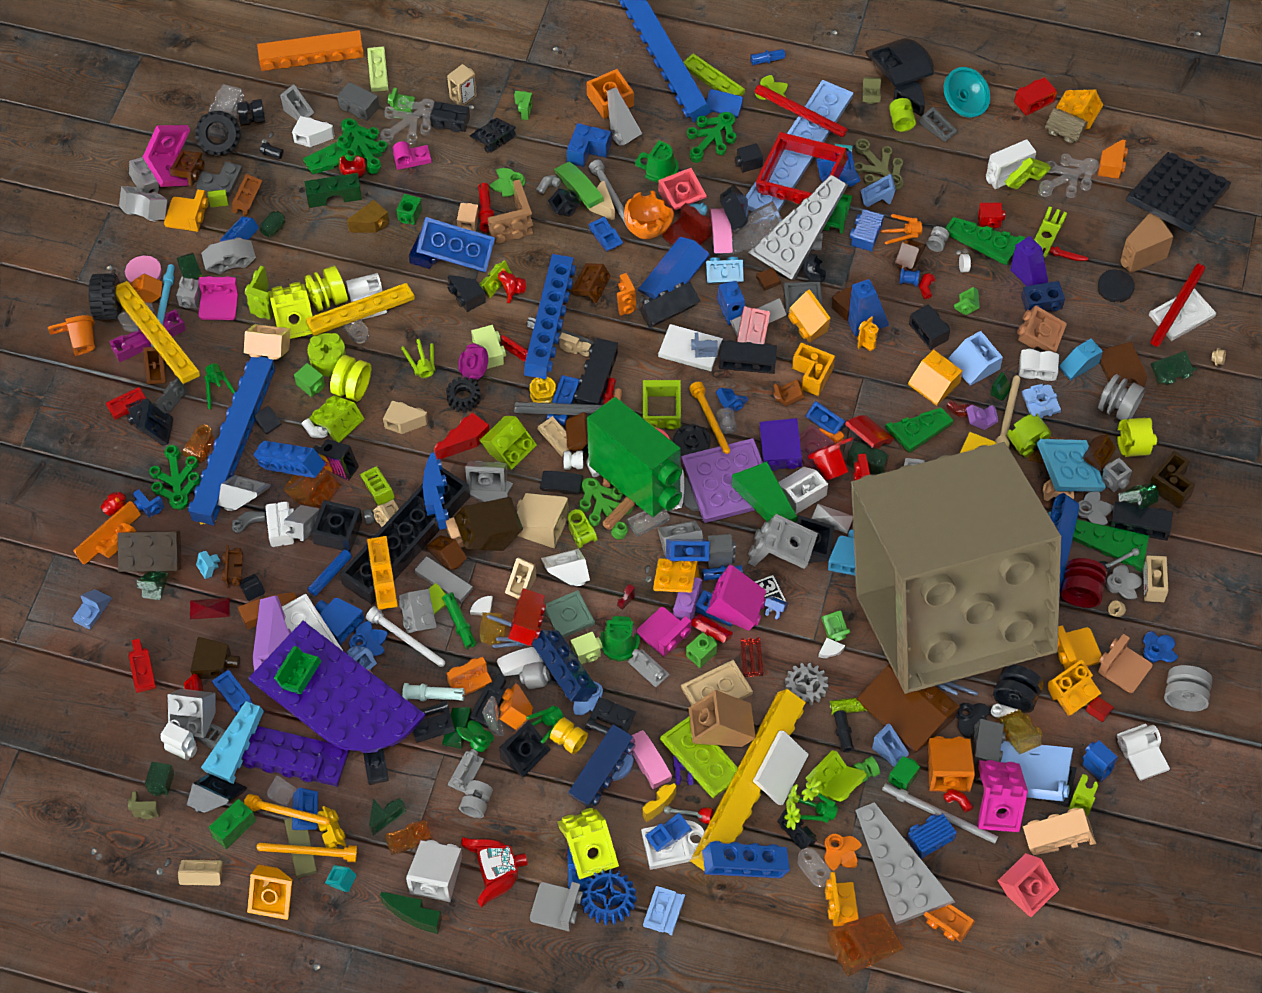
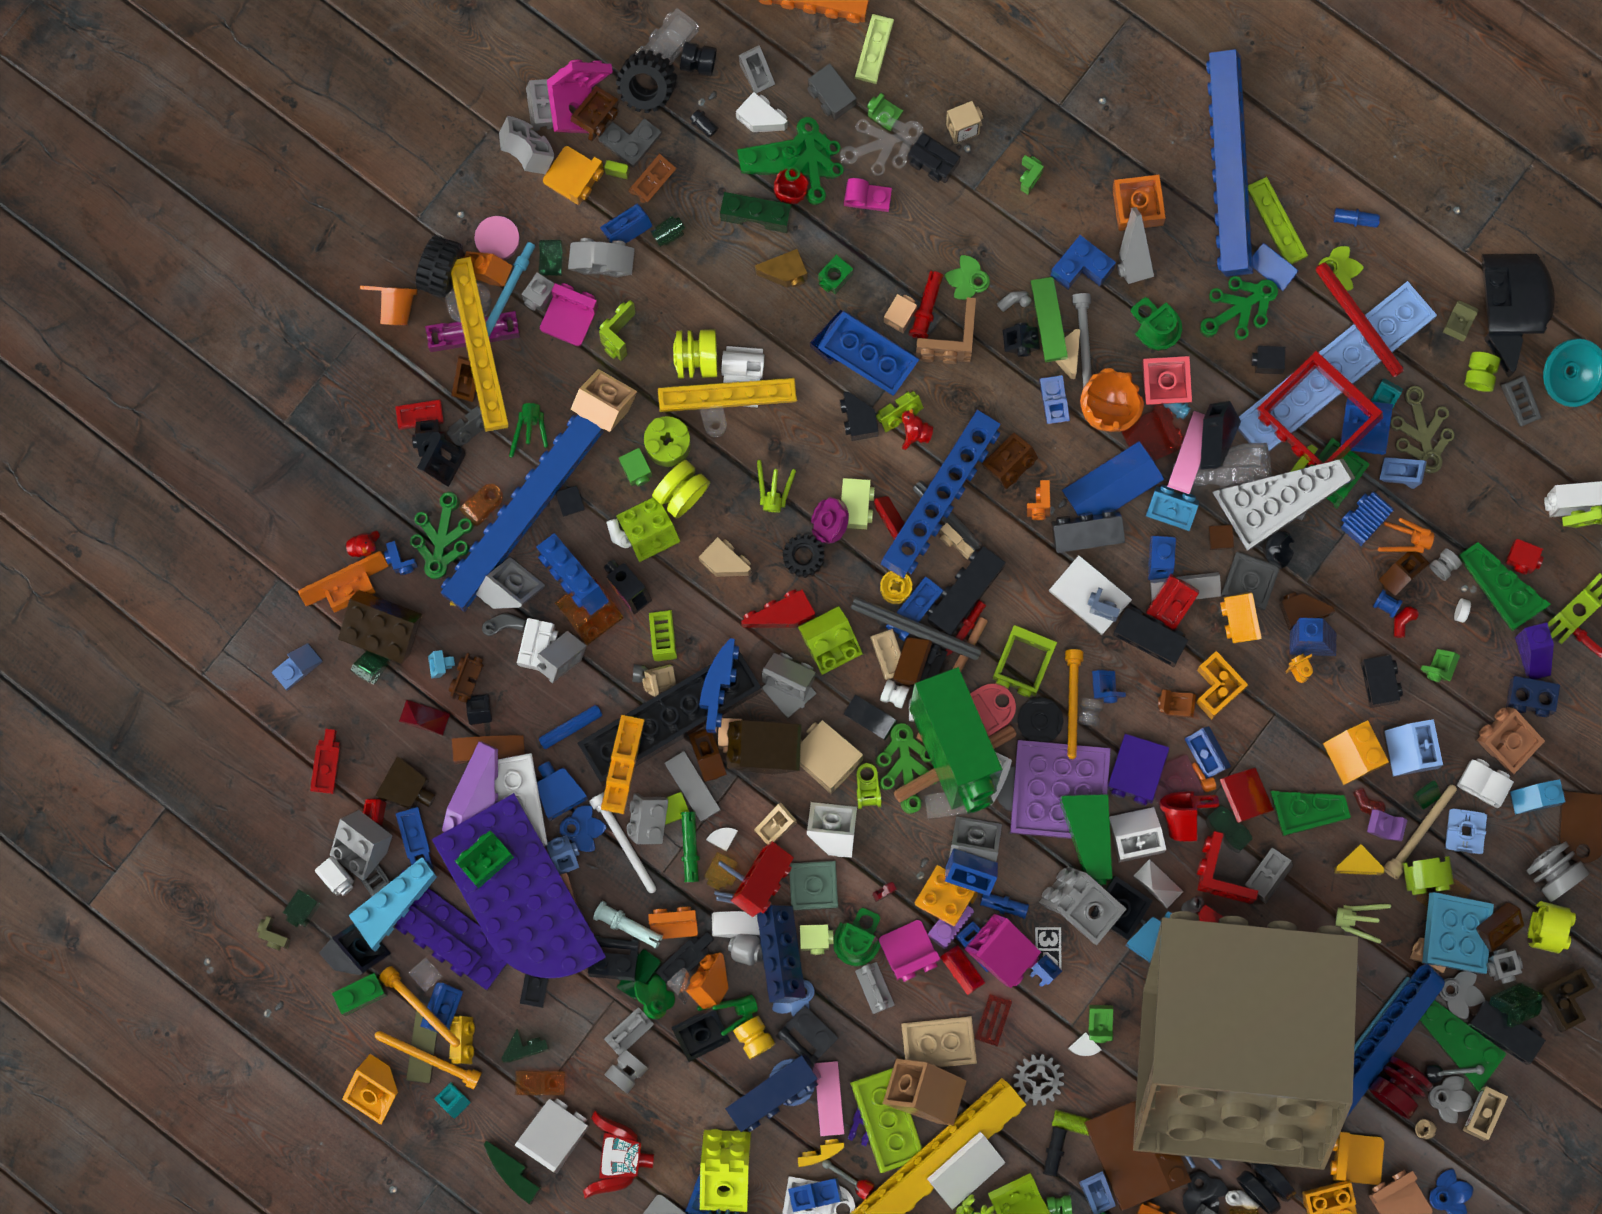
camera: 25 degrees right, 20 degrees up
tan slope [178,860,223,886] -> none
neon yellow bracket [268,282,312,339] -> none
black brick [311,500,363,552] -> none
black hinge [469,118,516,153] -> none
bright green brick [686,632,717,668] -> none
dark grey brick [707,534,736,569] -> none

